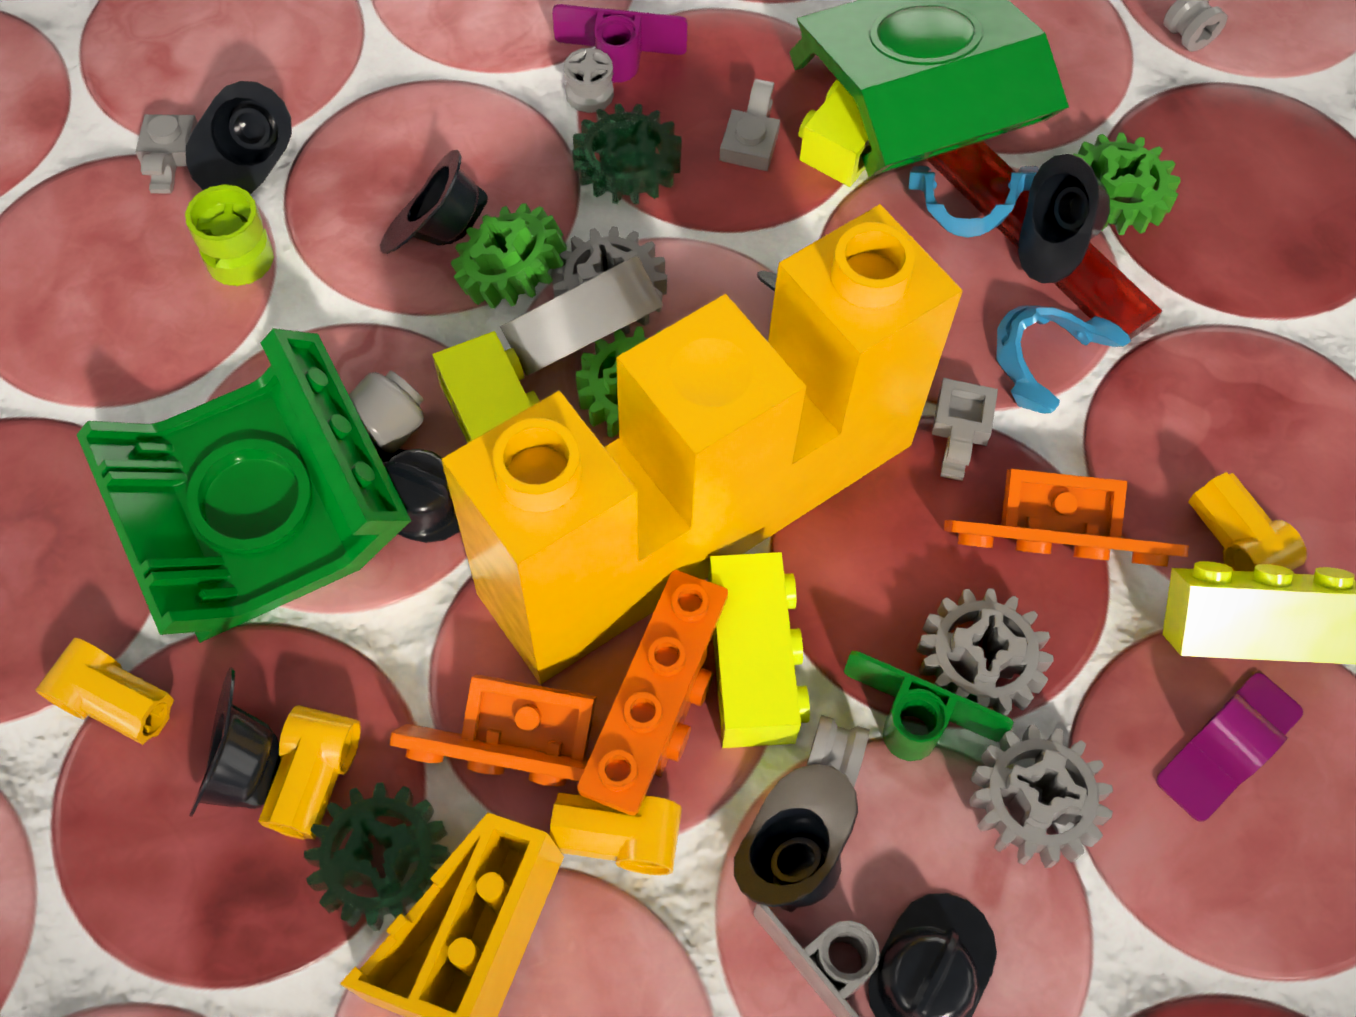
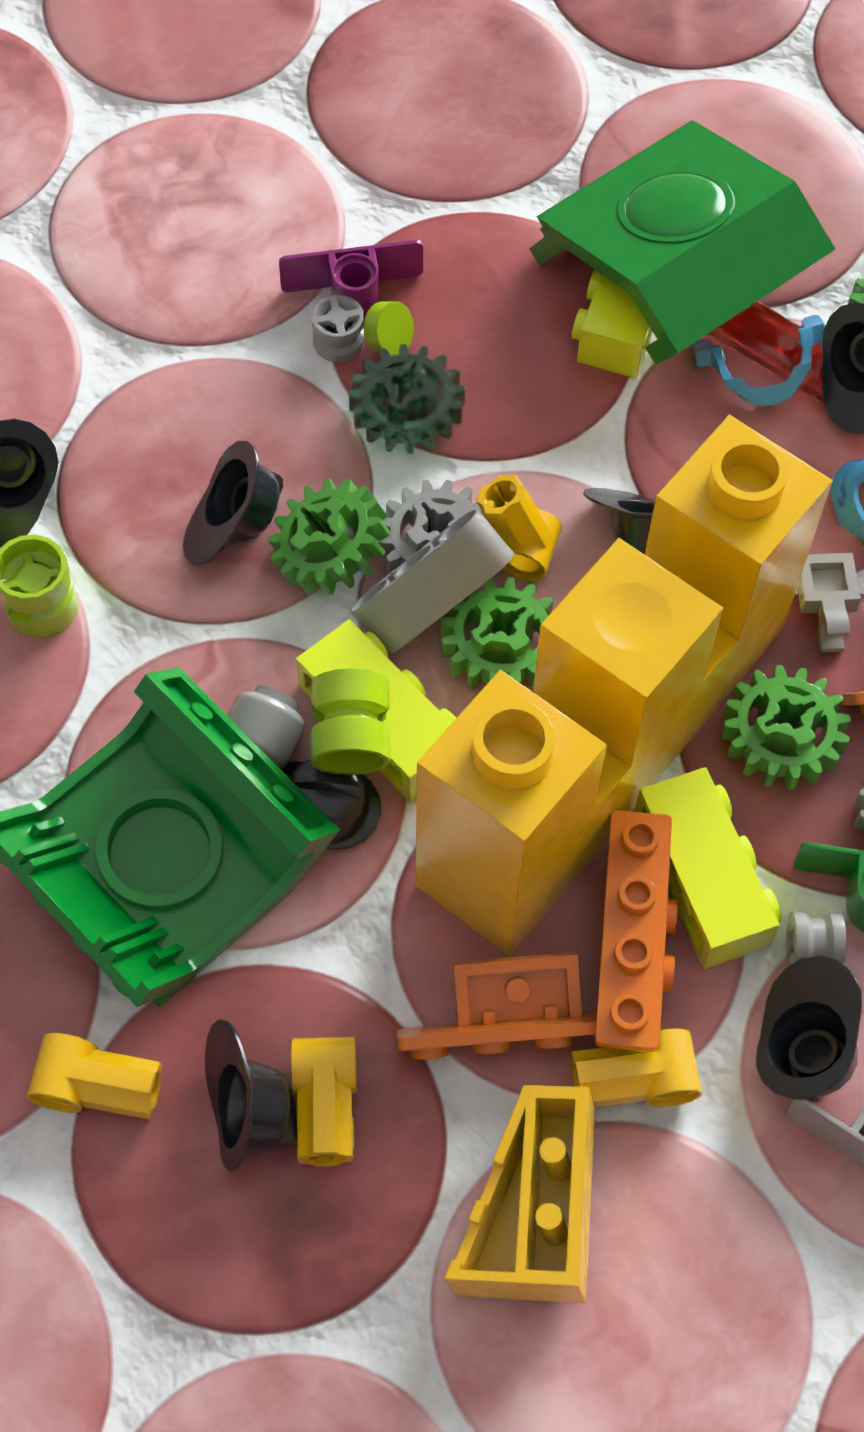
camera: 15 degrees left, 0 degrees up
clear green gear [304,783,451,931] -> none
light grey plate [719,79,780,171] -> none
none -> lime wheel [311,668,390,775]
none -> lime tile [364,301,414,355]
none -> yellow piece [476,474,562,582]
none -> bright green gear [721,665,851,790]

